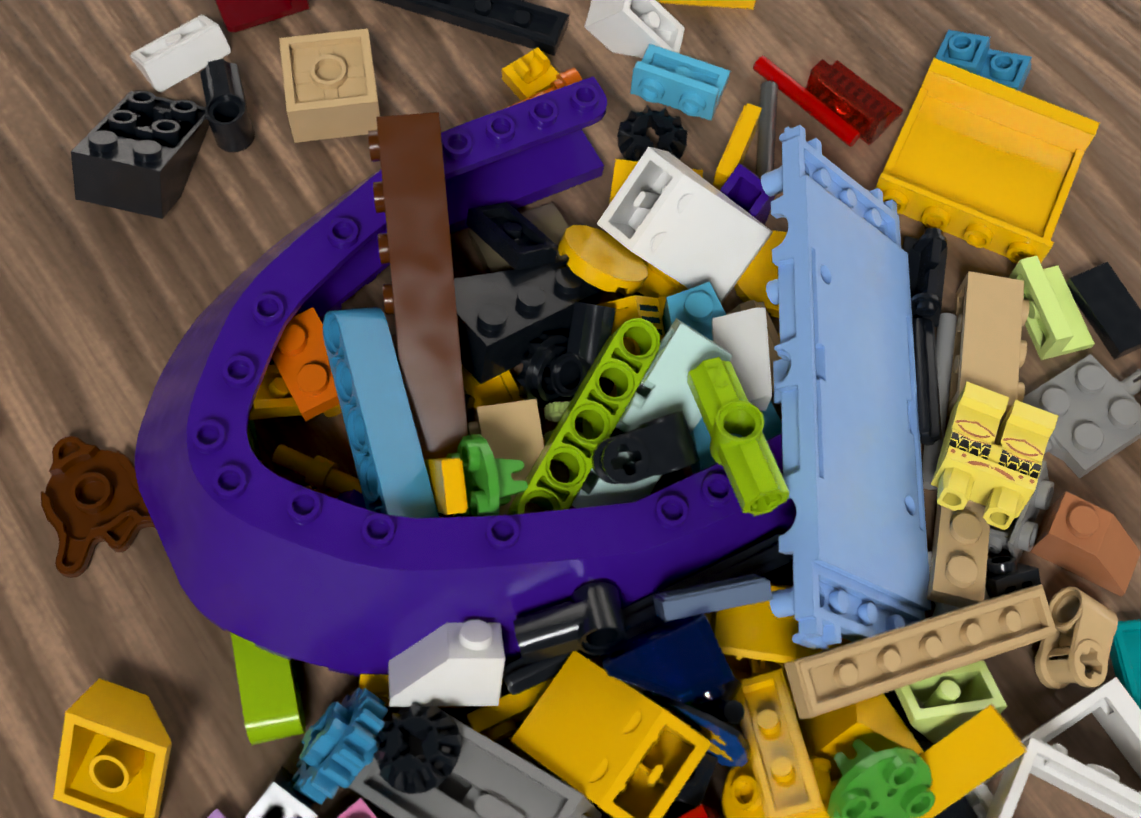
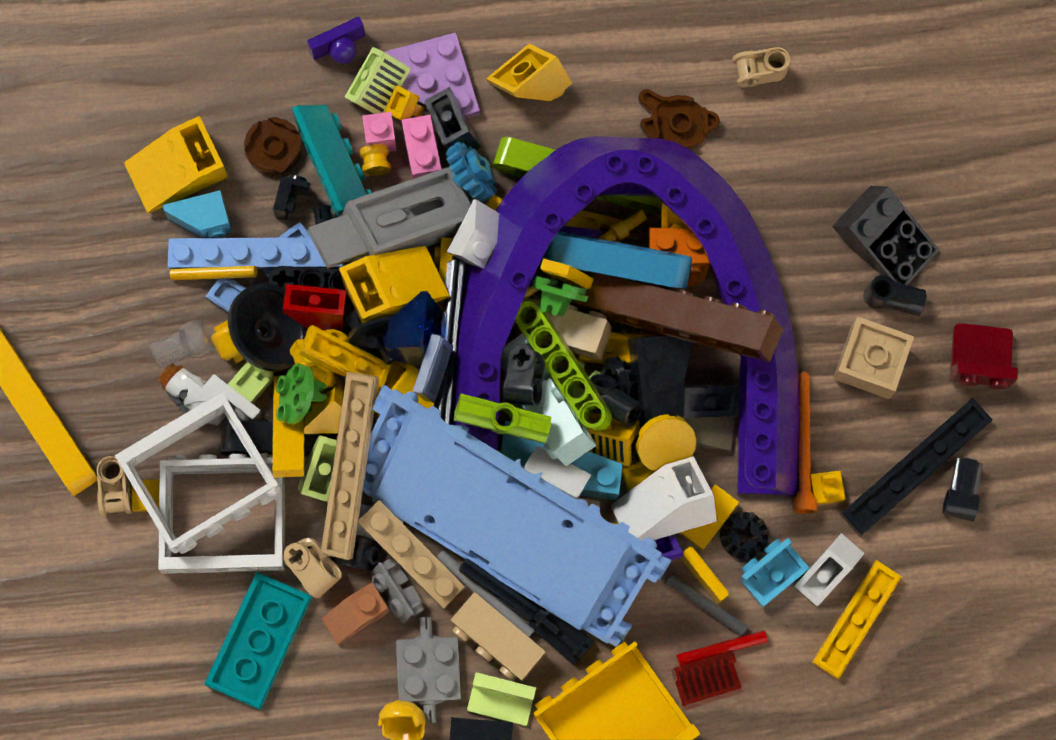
camera: 120 degrees right, 10 degrees up
white slope [130,15,231,92] -> none
black gear [373,703,461,794] -> none
black piece [513,582,628,664] -> none
light yellow hips [931,382,1058,530] -> none

